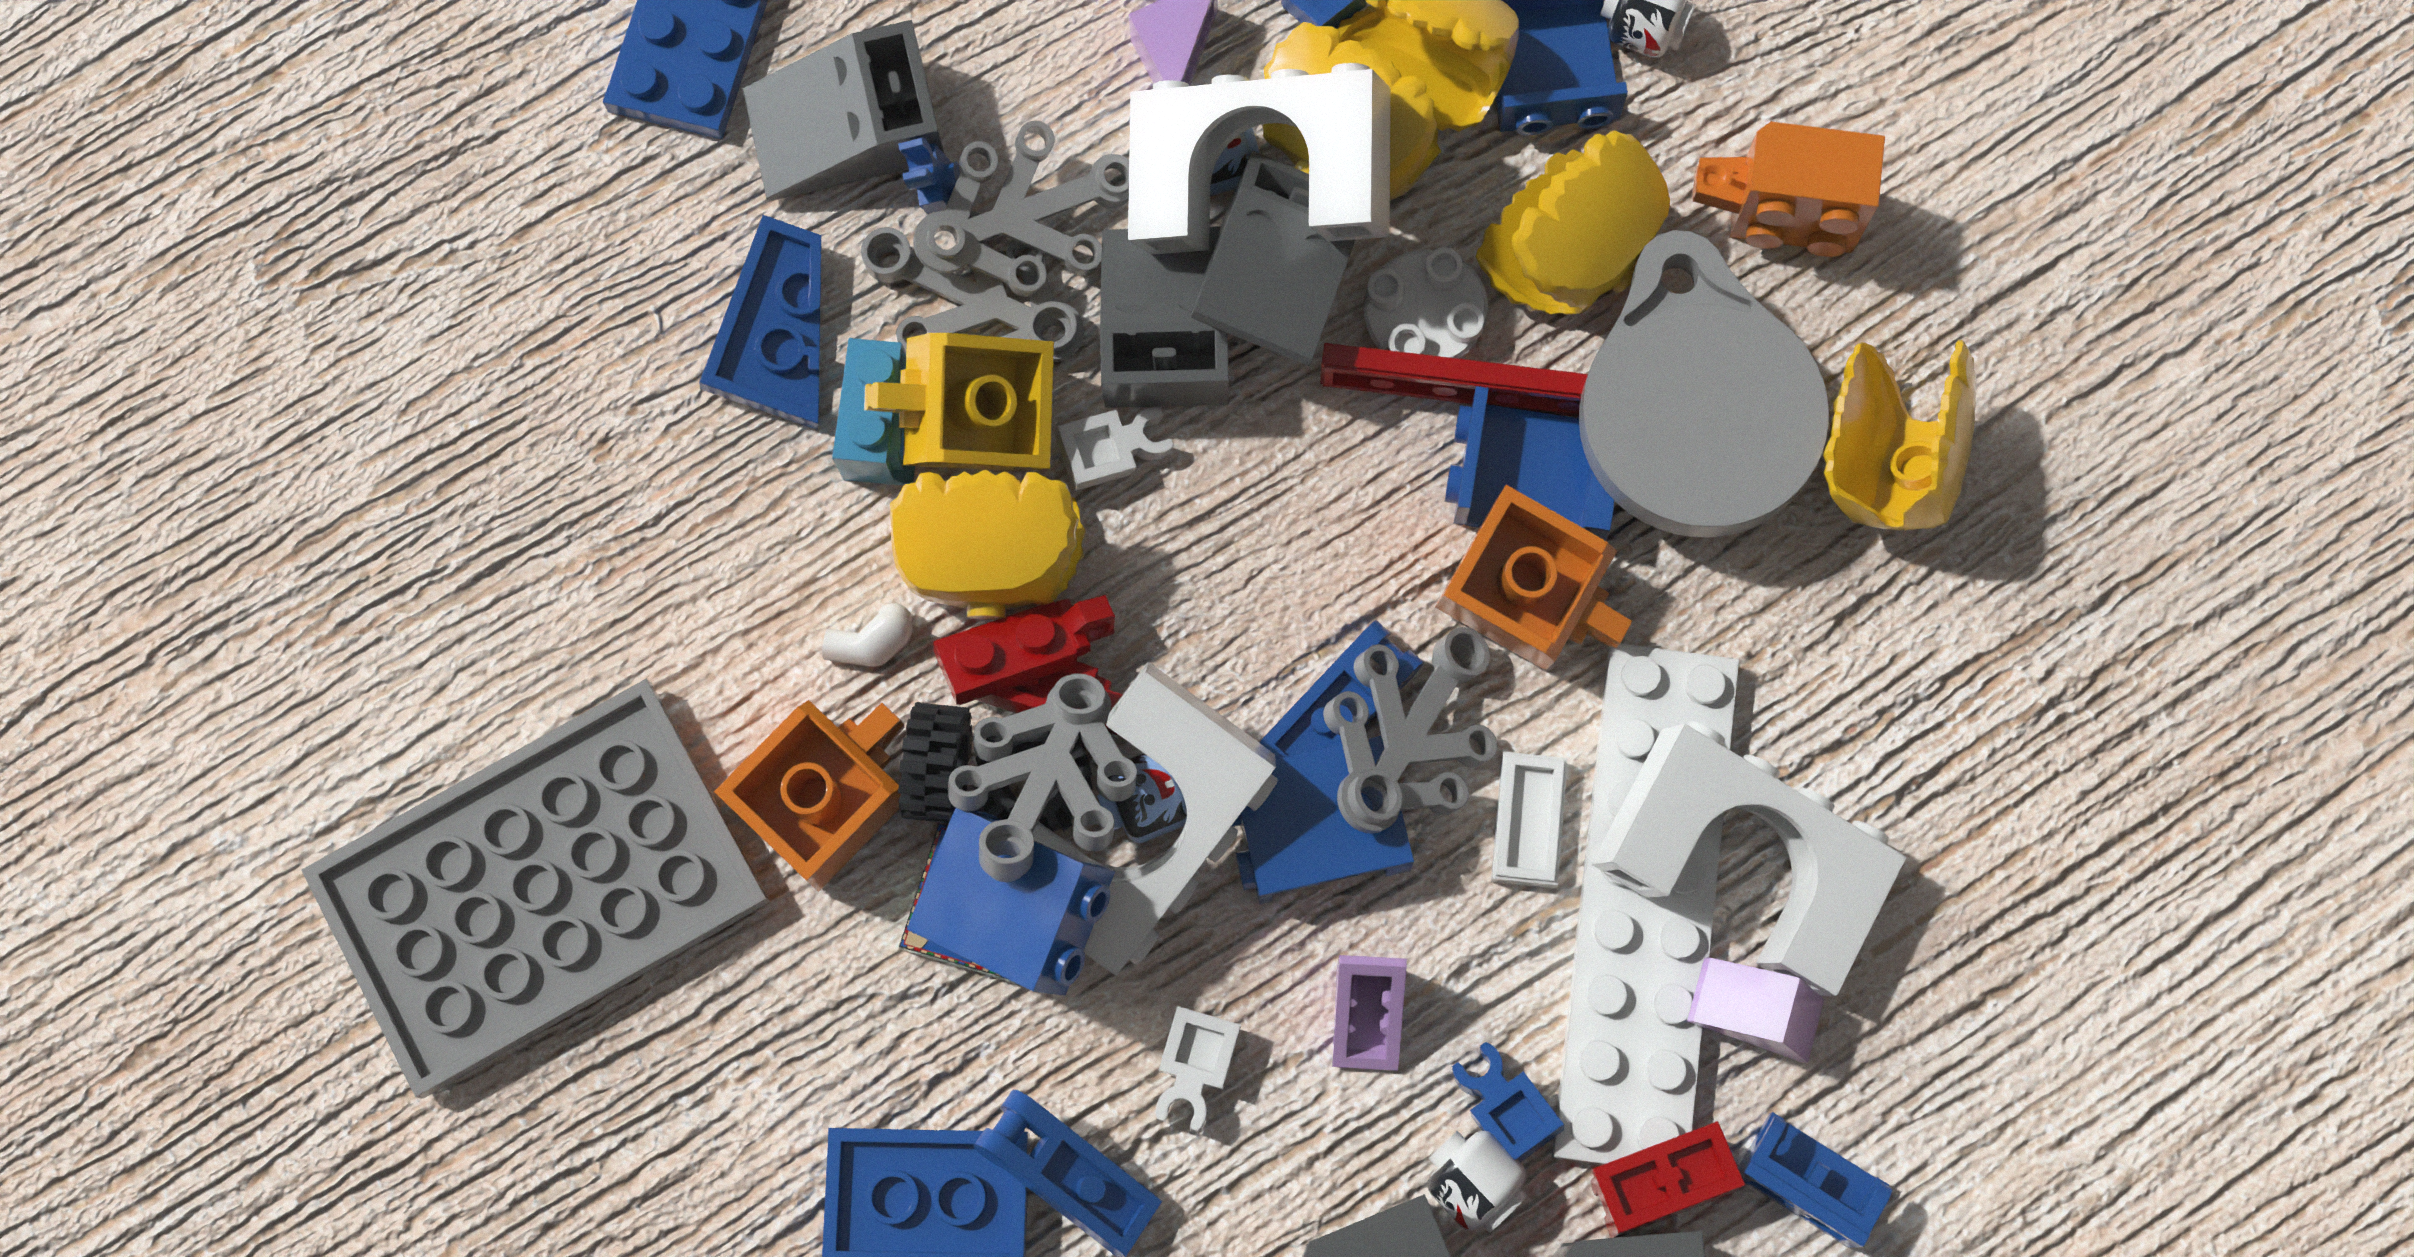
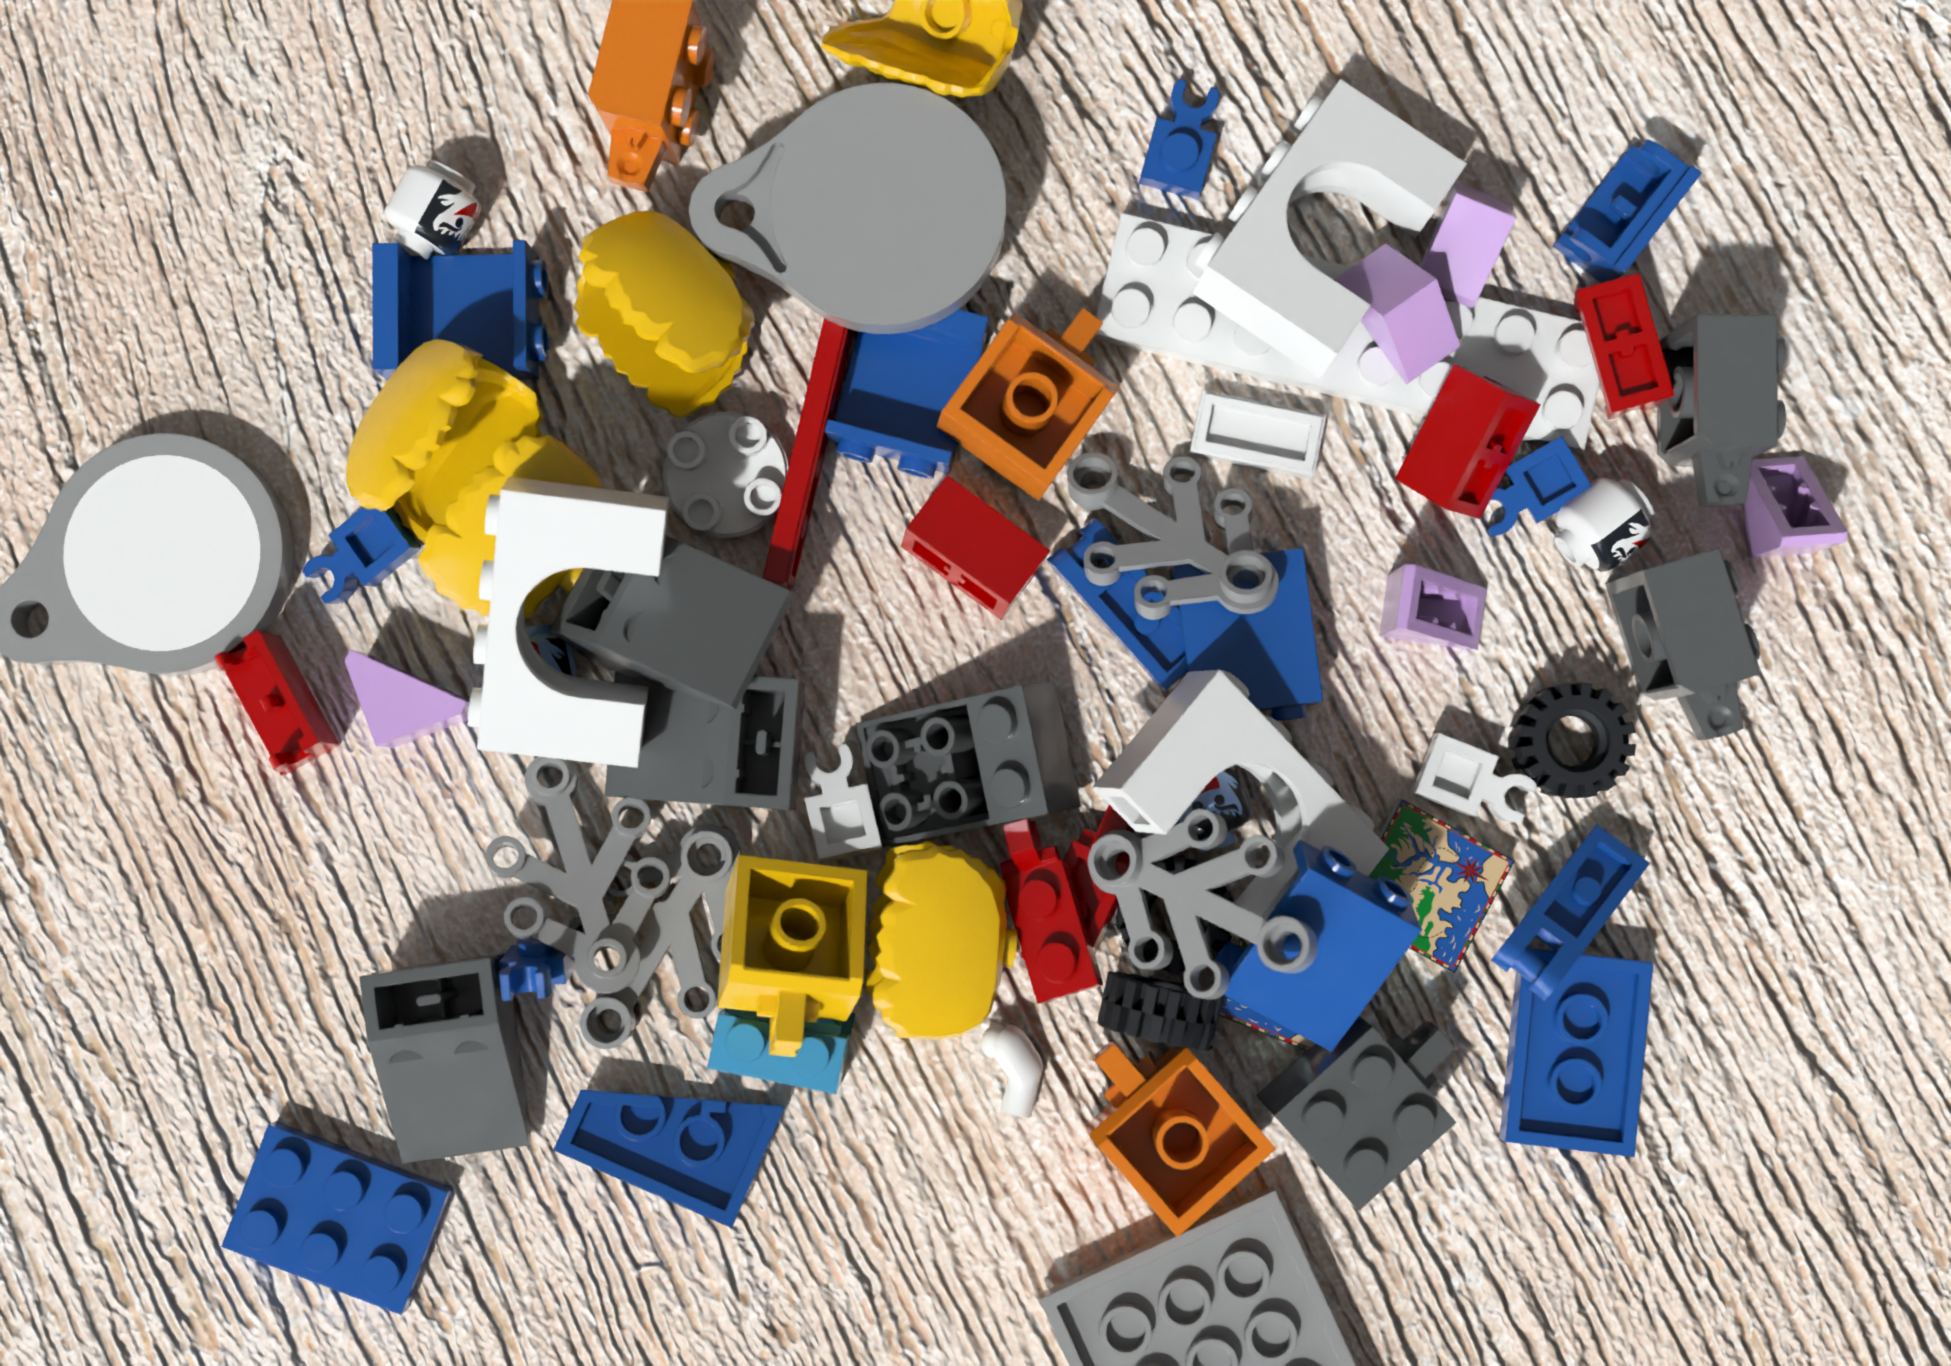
camera: 85 degrees left, 10 degrees up
none -> dark grey slope [856,682,1081,847]
none -> red hinge [901,475,1050,621]
none -> blue plate [1139,79,1219,200]
none -> dark grey hinge [1256,1016,1457,1211]
none -> lavender slope [1334,243,1461,385]
none -> tile [1368,799,1515,973]
none -> red hinge [1395,364,1541,519]
none -> black tyre [1508,682,1636,798]

